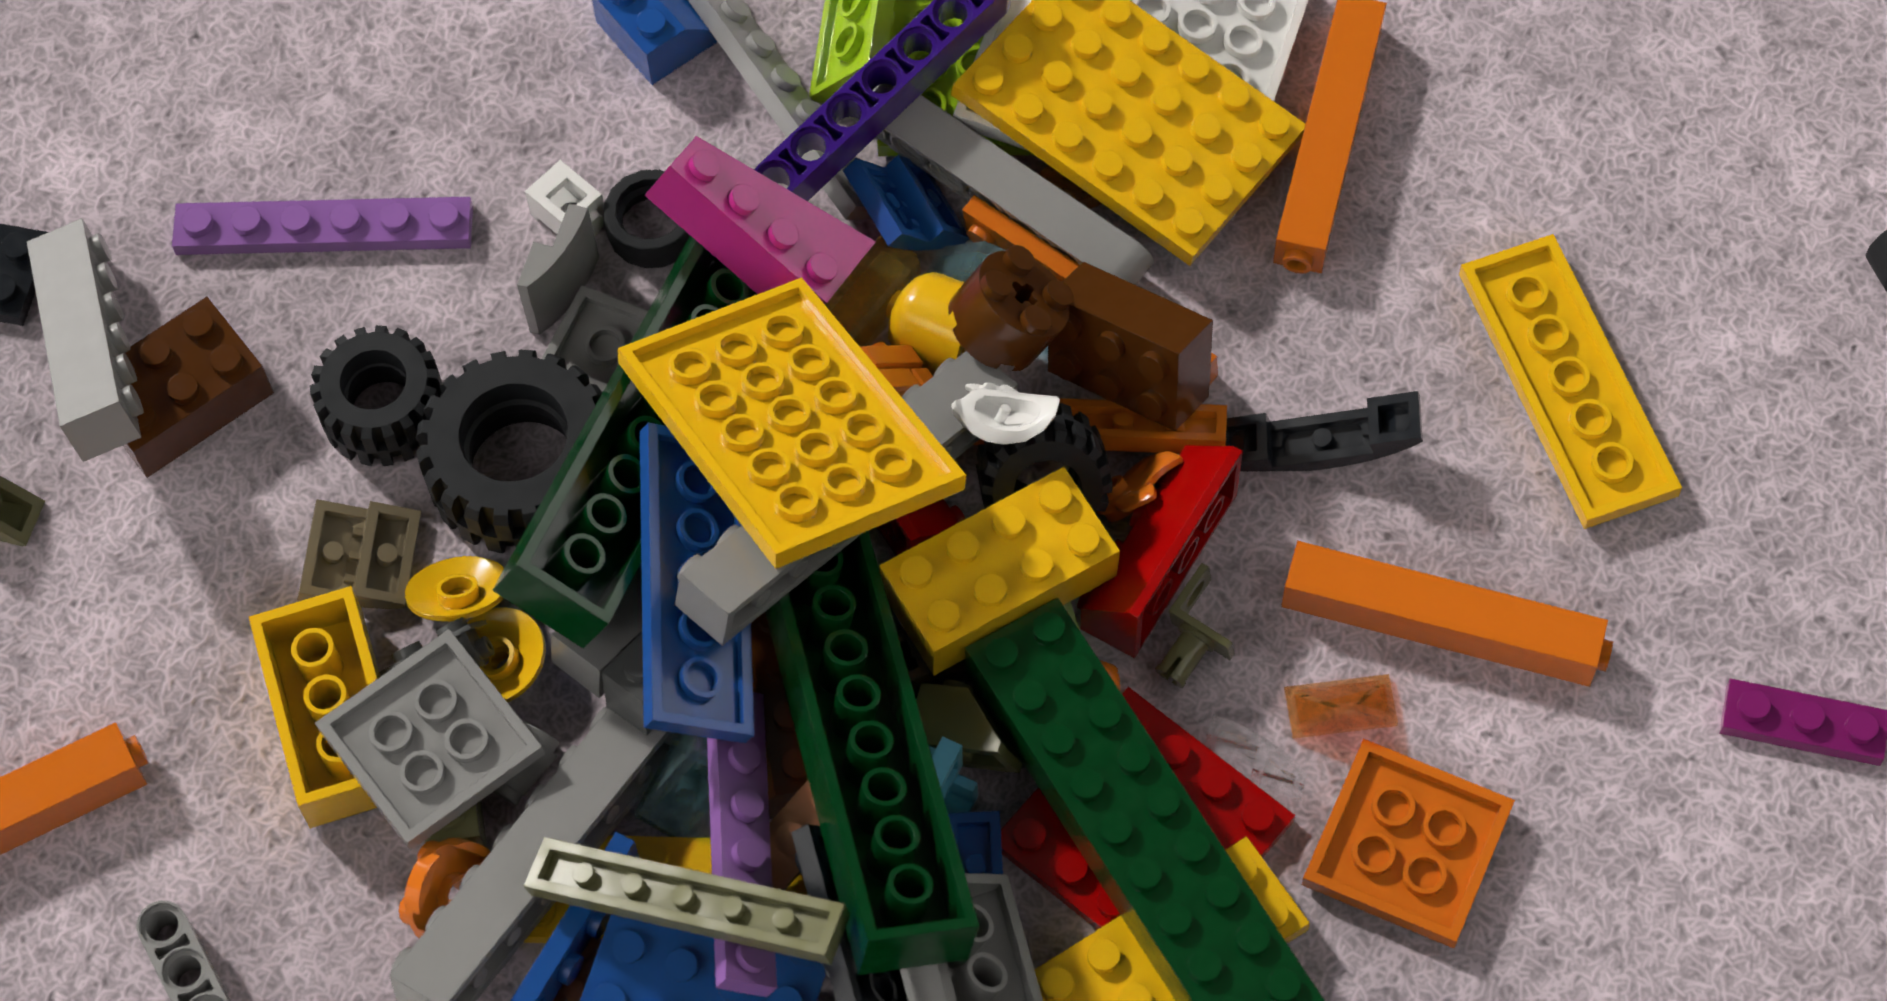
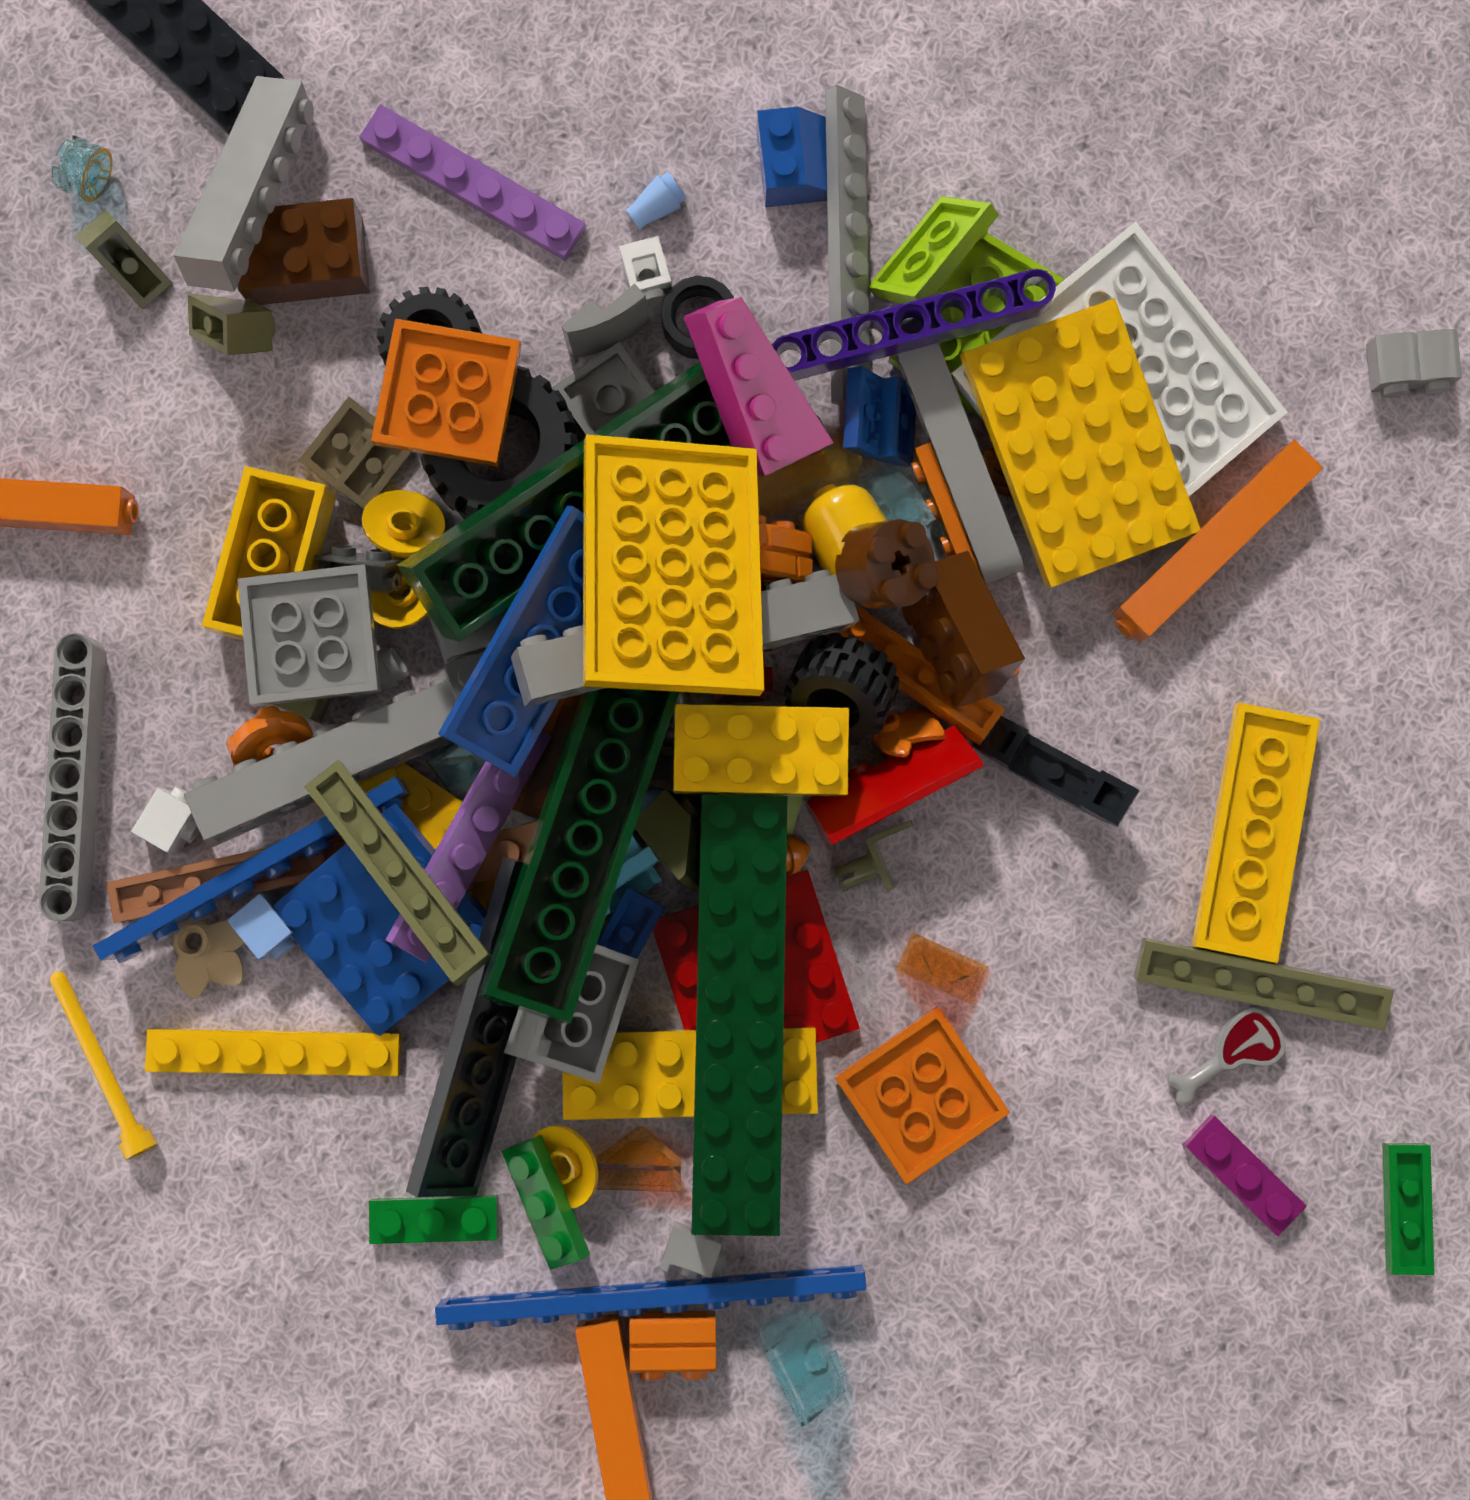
camera: 25 degrees right, 20 degrees up
white hat [952,382,1060,445] -> none
orange brick [1281,540,1613,687] -> none
none -> olive slope [188,294,276,356]
none -> orange plate [371,319,522,467]
none -> light blue cone [626,172,687,230]
none -> olive plate [1134,937,1394,1030]
none -> light grey piece [1168,1006,1286,1106]

